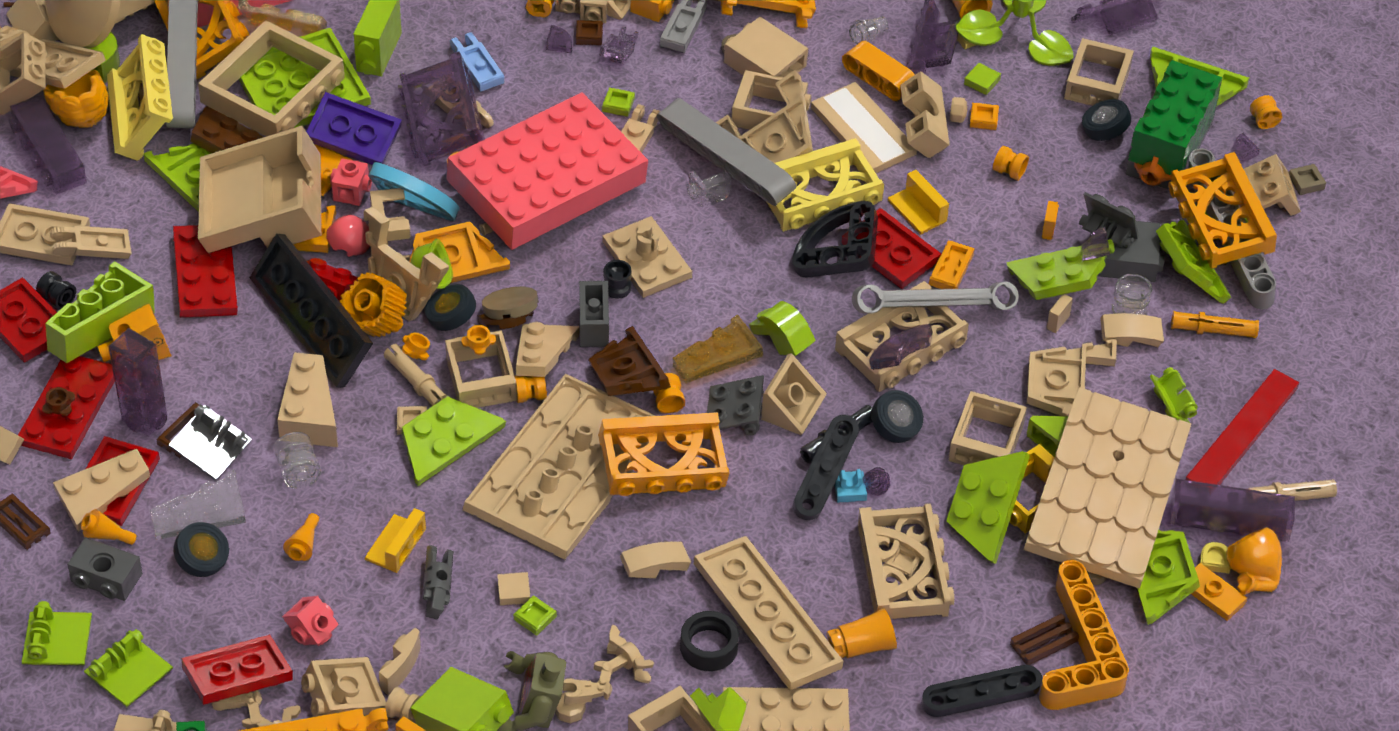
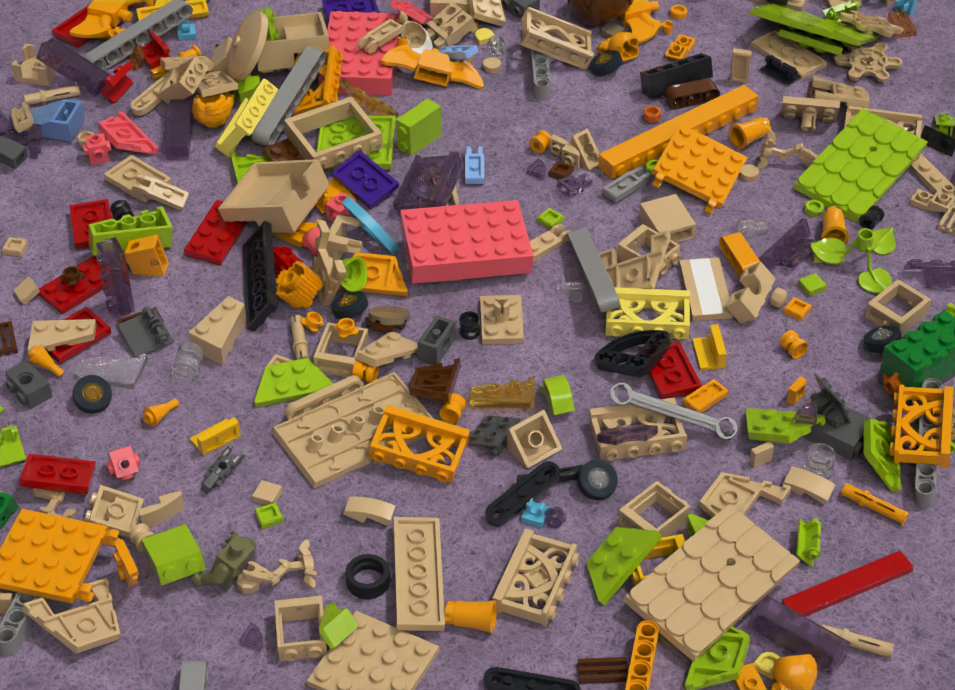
camera: 30 degrees right, 5 degrees down
none -> tan plate [284,375,364,420]

